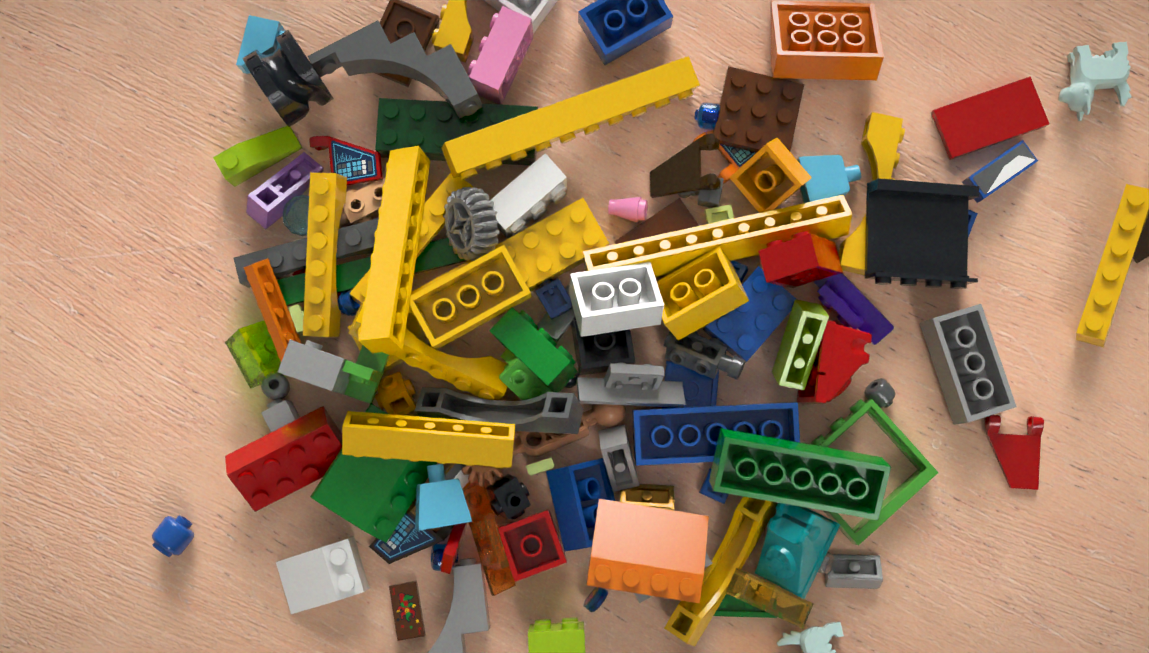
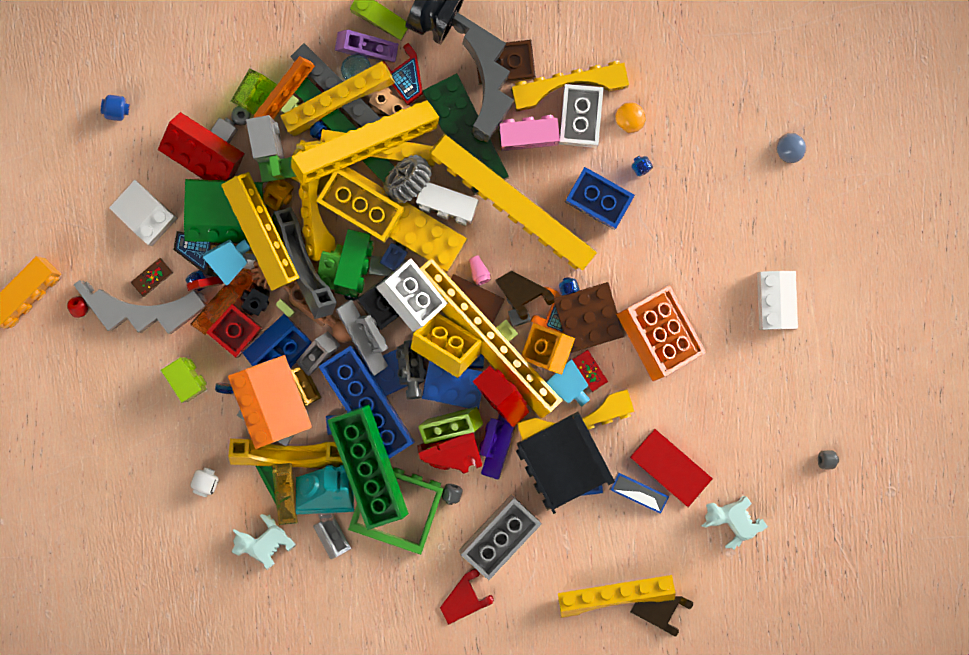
camera: 55 degrees right, 5 degrees up
none -> red tile [572,350,608,392]

